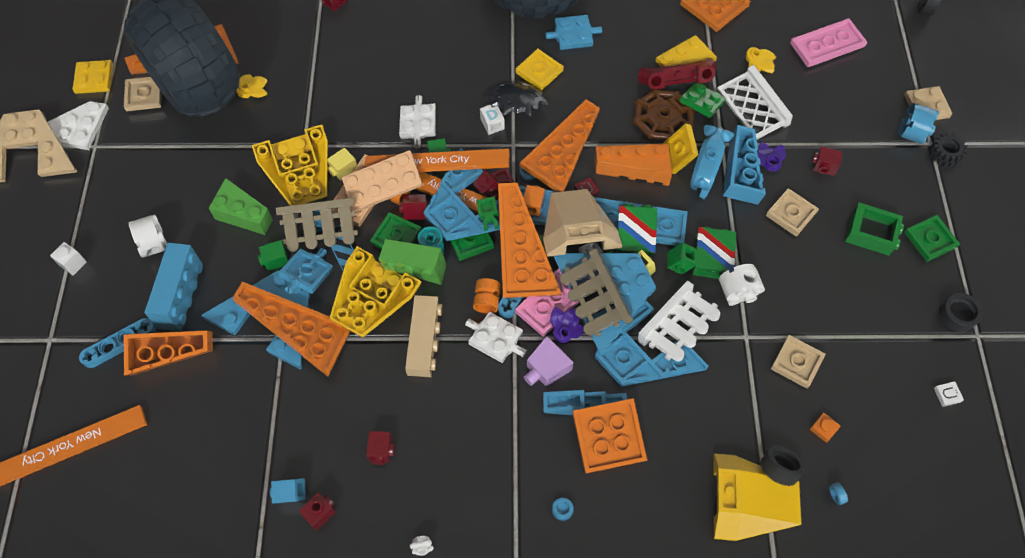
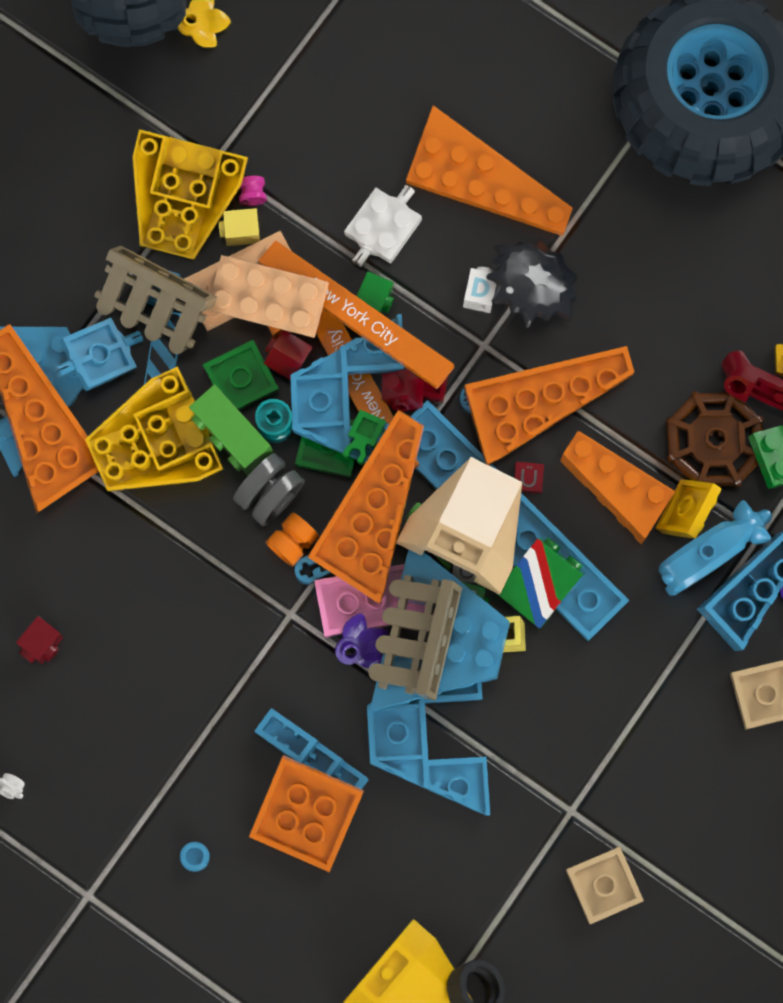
camera: 30 degrees right, 15 degrees up
bright green wedge [209,178,273,235] -> none
green brick [258,240,289,271] -> none
tan brick [405,295,442,377] -> none
white plate [465,312,527,363] -> none
yellow plate [516,49,564,91] -> none
orange brick [523,185,545,217] -> none
lavender torso [524,337,574,386] -> none
dark azure plate [545,15,602,50] -> none
white fence [638,281,720,361] -> none
green brick [667,242,697,274] -> none
panel [692,227,736,279] -> none
white brick [719,264,765,306] -> none
orange plate [810,413,841,443] -> none
none -> dark grey wheel [233,453,305,527]
none -> dark pink wheel [239,176,267,206]
none -> orange wing [406,106,573,236]

